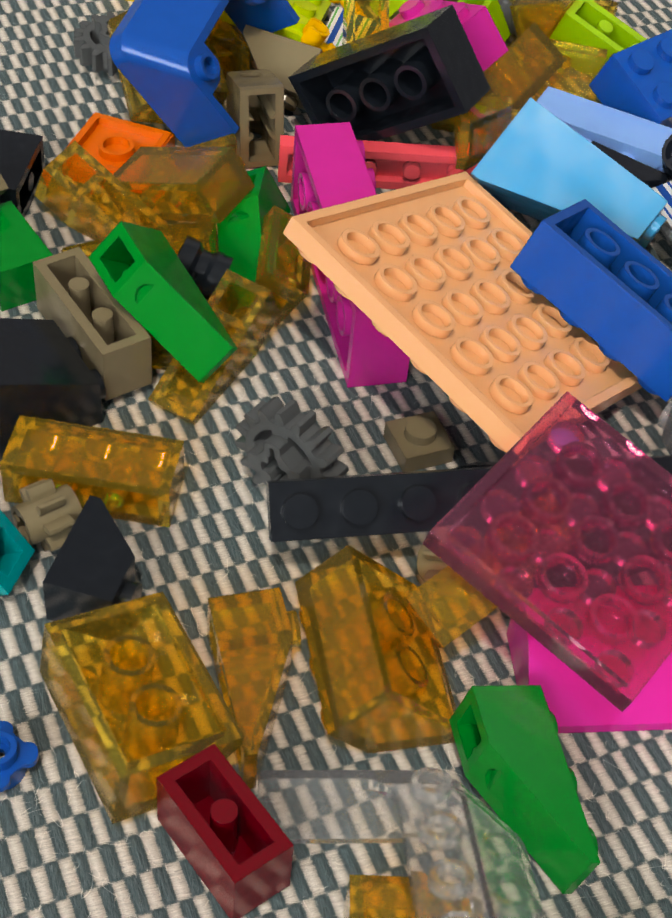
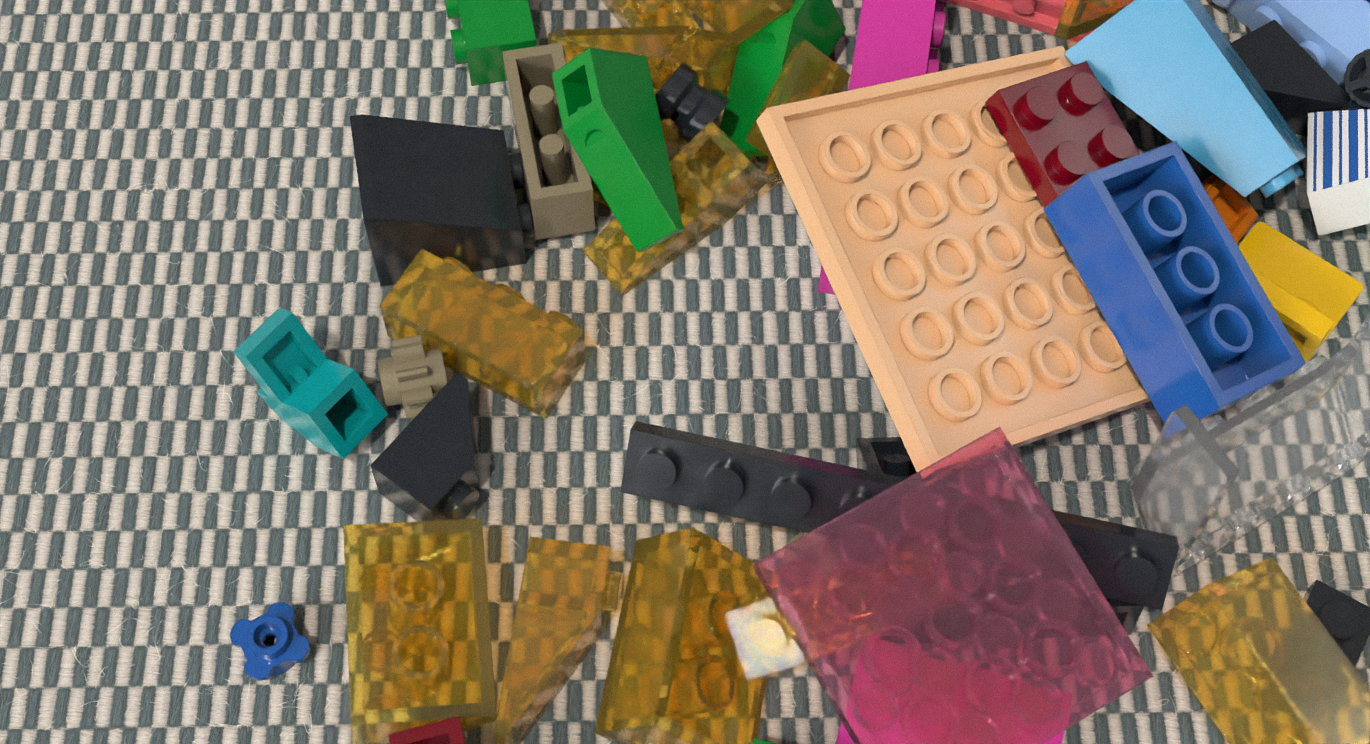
camera: 25 degrees right, 15 degrees up
dark grey gear [235,396,349,485] -> none
dark tan plate [383,411,455,472] -> none
none -> dark red plate [985,61,1140,208]

